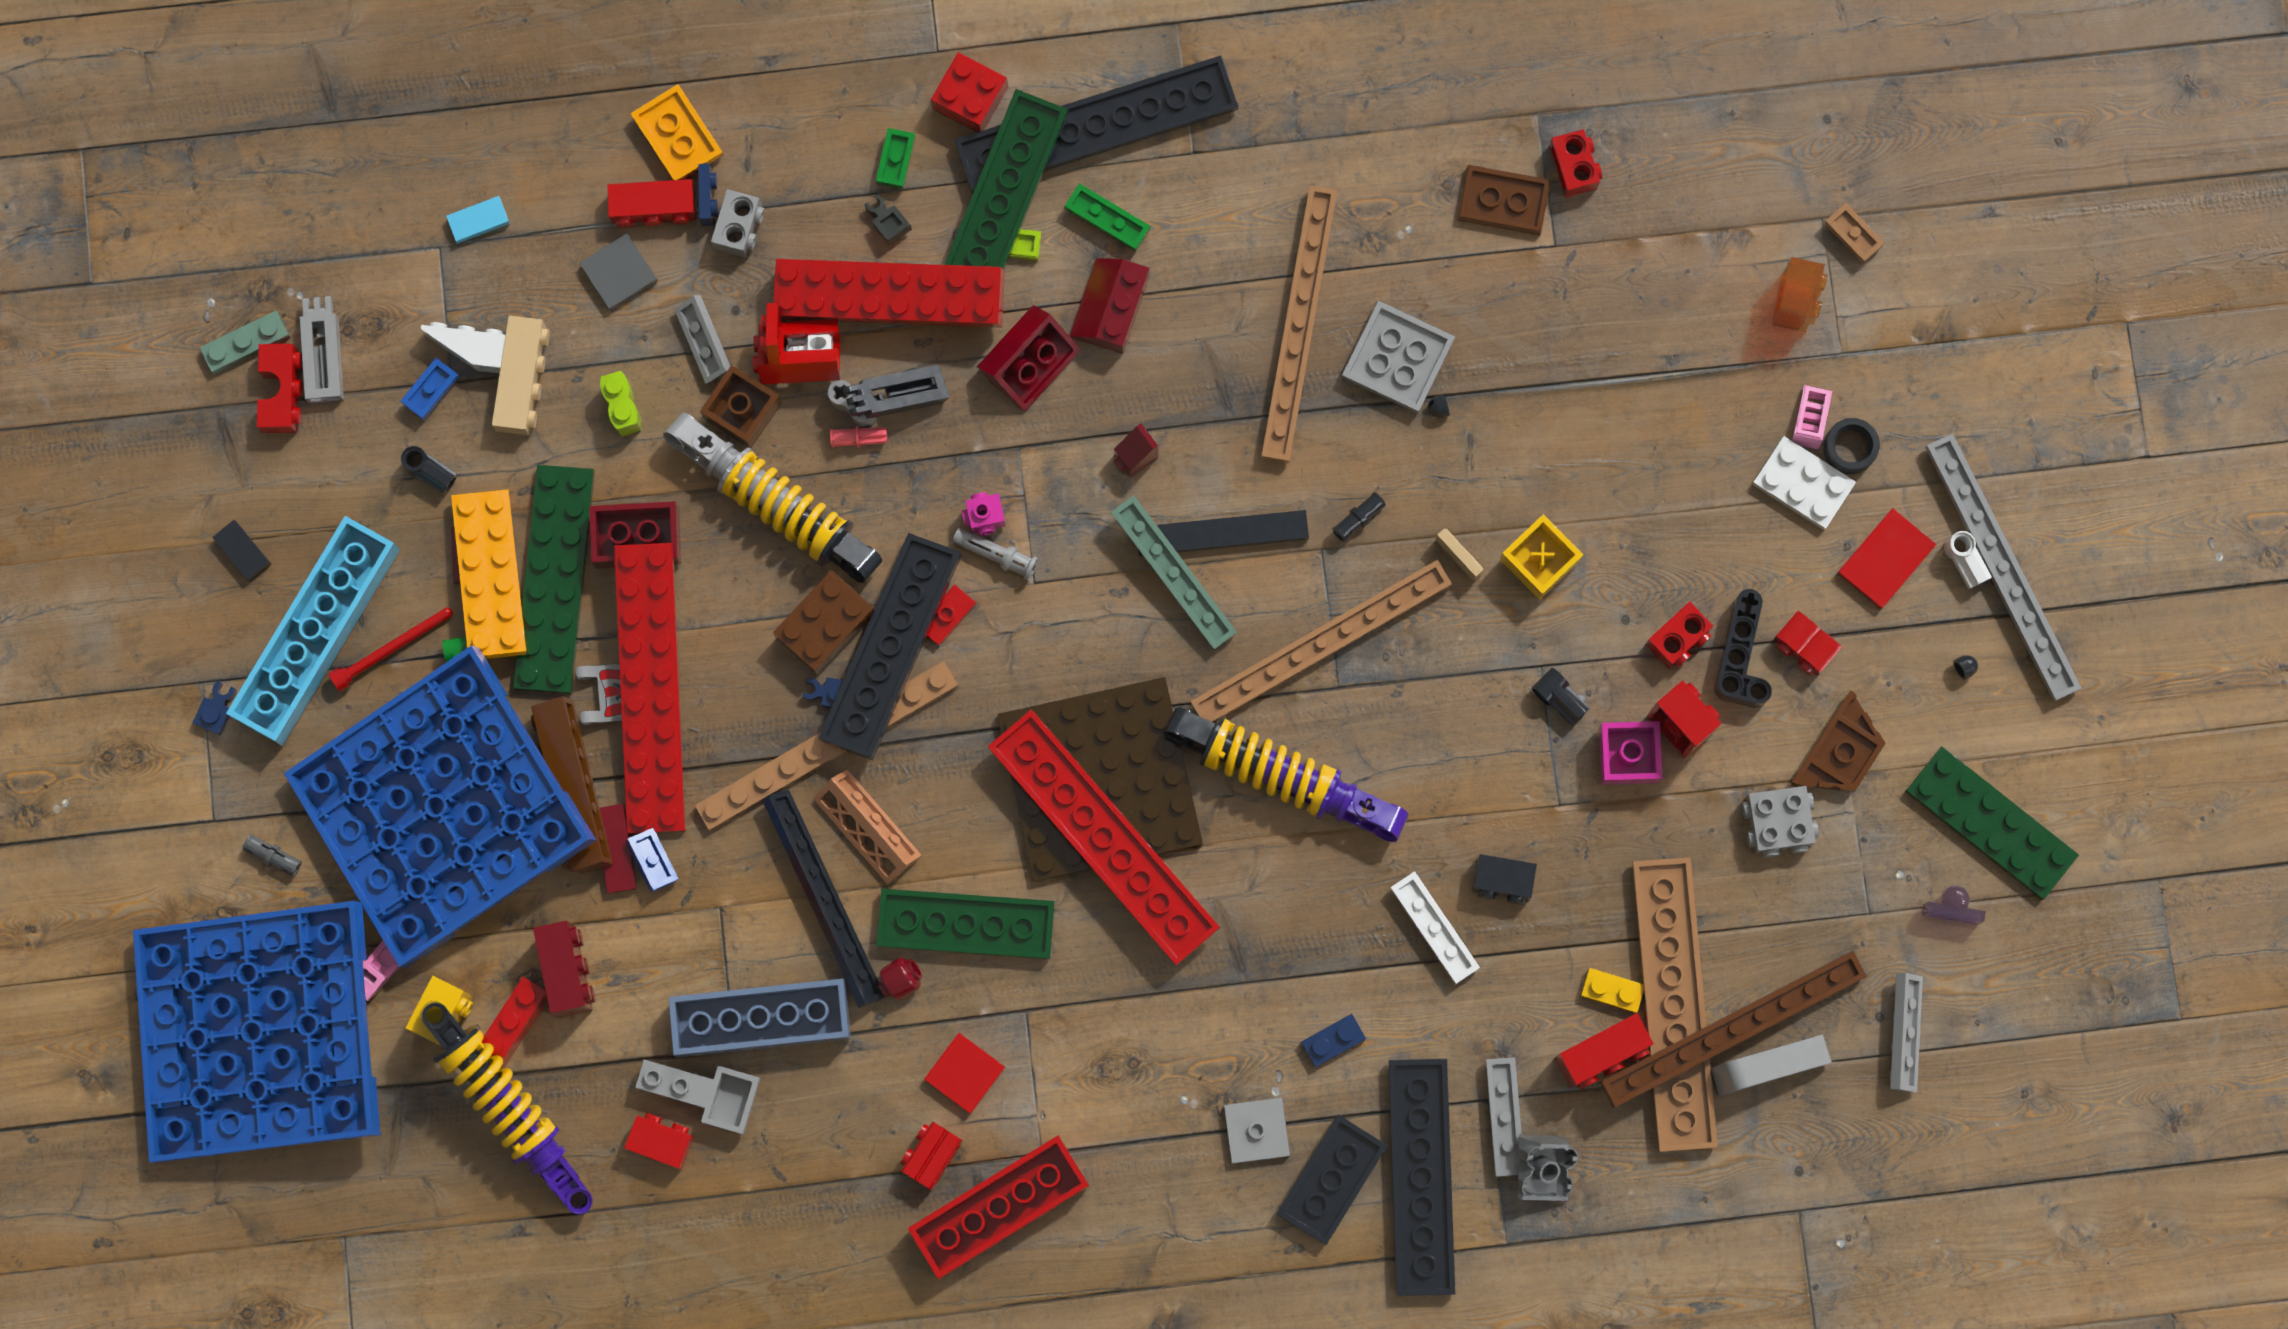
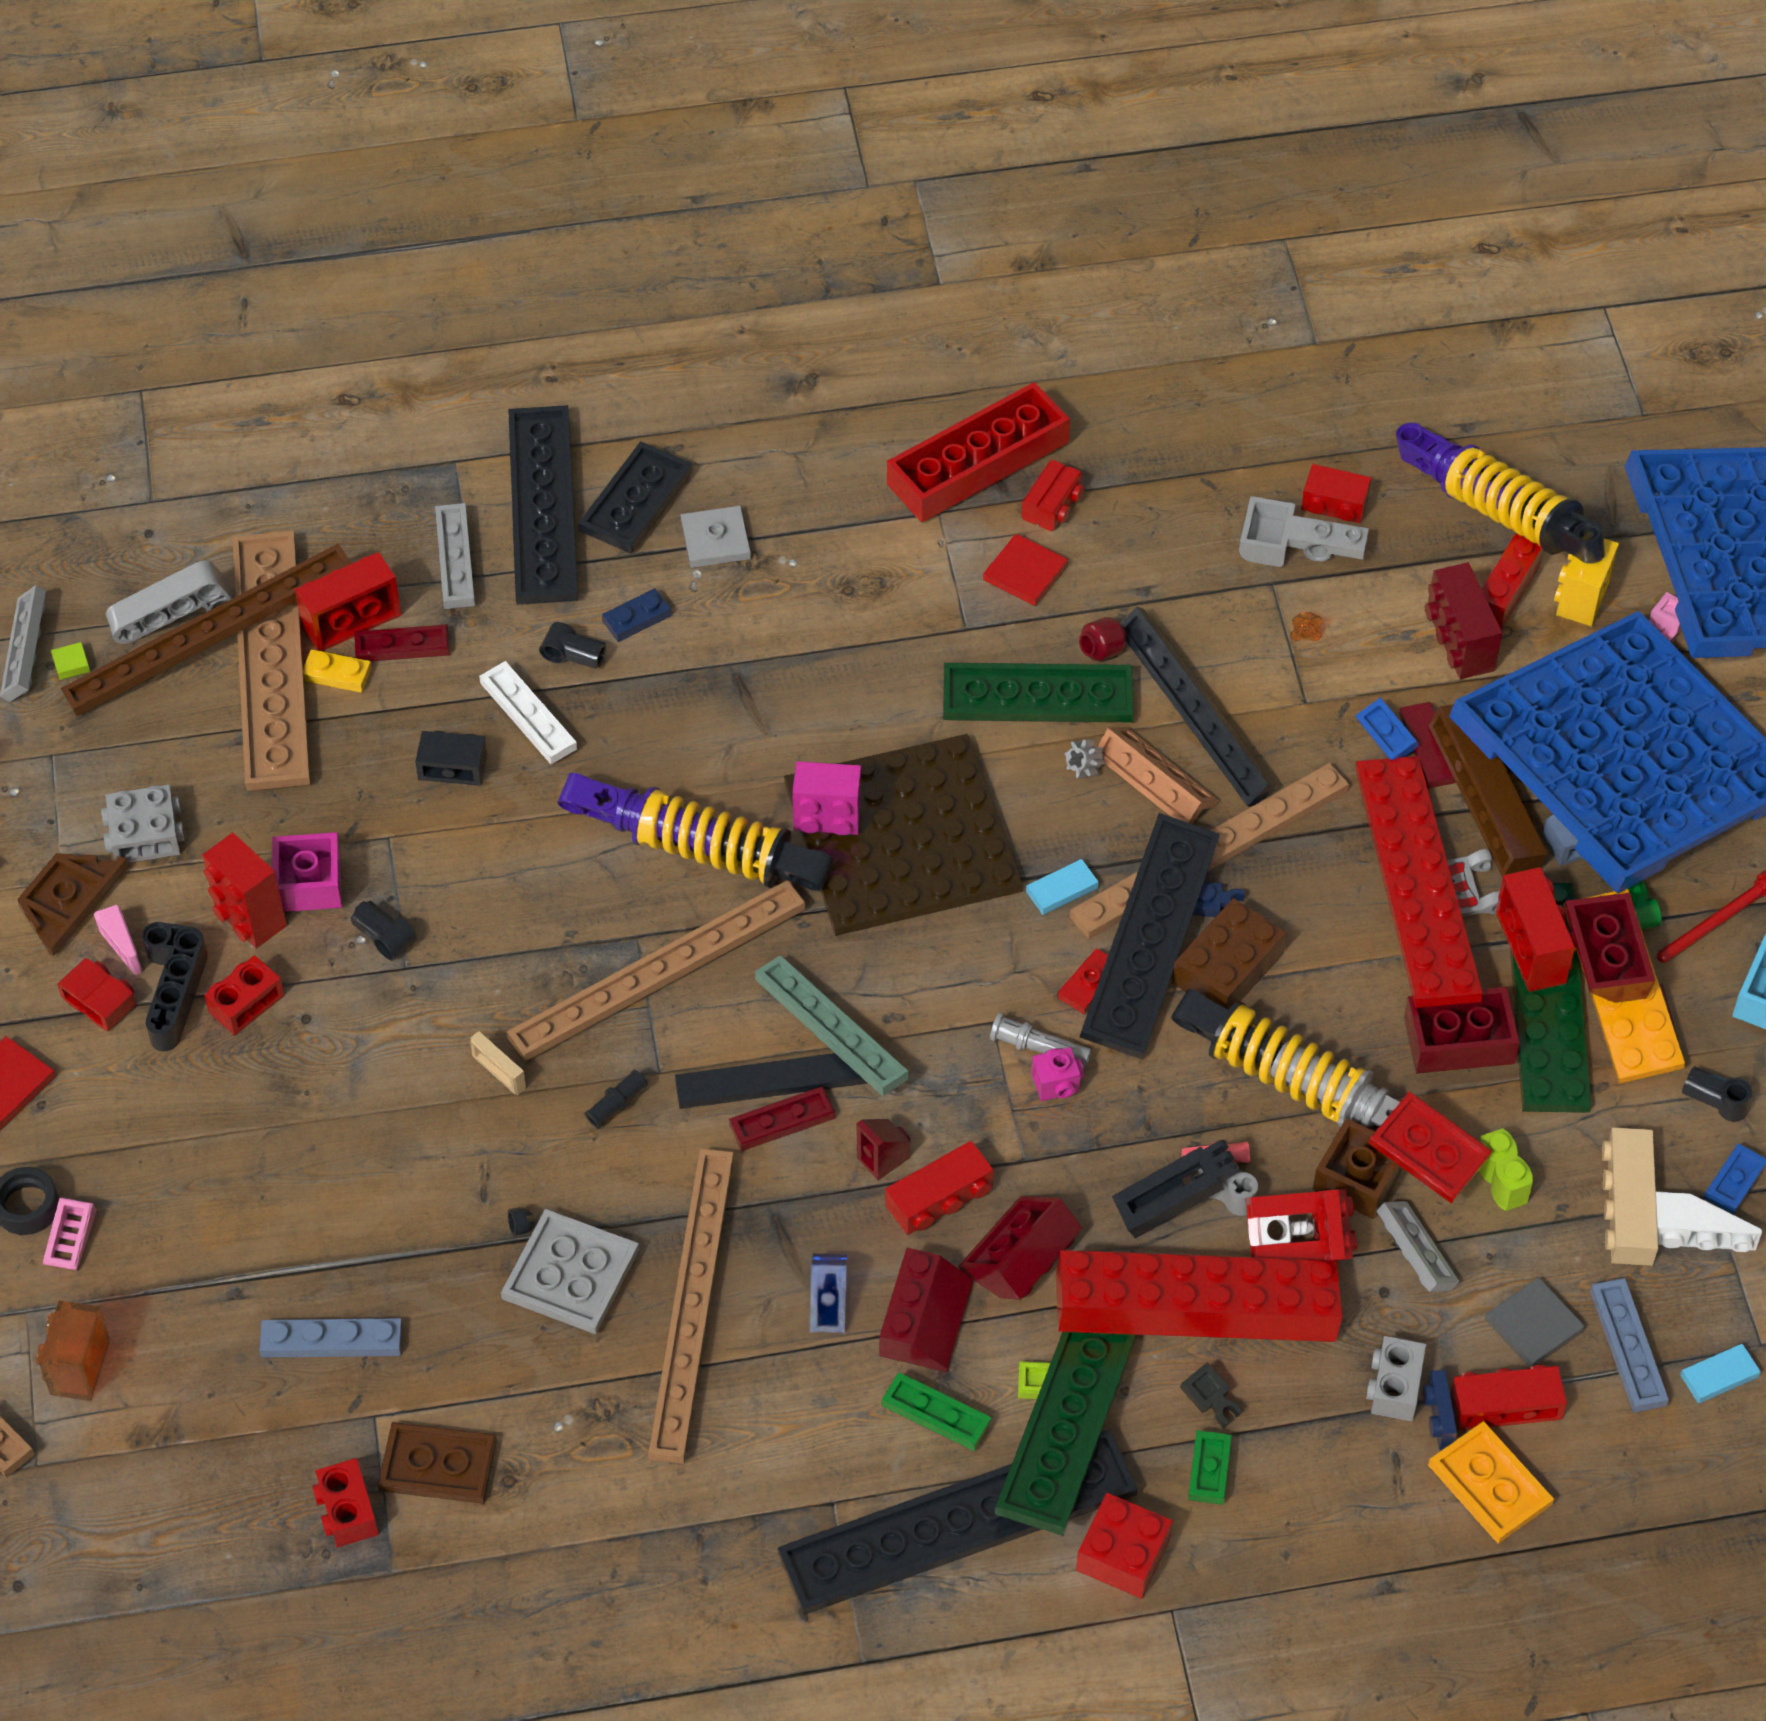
camera: 175 degrees right, 25 degrees down
sand blue brick [669,979,851,1058] -> none
red plate [987,709,1220,966] -> none
yellow brick [1500,514,1583,600] -> none
dark grey slope [1518,1134,1578,1201] -> none
white plate [1752,436,1856,530] -> none
none -> lime tile [51,642,90,680]
none -> bright pink slope [94,905,142,975]
none -> sand blue plate [259,1318,402,1358]
none -> dark red tile [354,624,450,662]
none -> black piece [539,622,606,669]
none -> dark red tile [729,1086,835,1152]
none -> dark pink brick [793,761,861,835]
none -> clear blue slope [810,1253,847,1333]
none -> red brick [885,1141,994,1236]
none -> medium azure tile [1026,859,1099,915]
none -> light grey gear [1064,739,1105,778]
none -> clear orange plate [1290,612,1323,641]
none -> red tile [1368,1091,1493,1204]
none -> red brick [1495,867,1577,992]
none -> dark red slope [1565,893,1655,1003]
none -> sand blue plate [1590,1278,1669,1413]

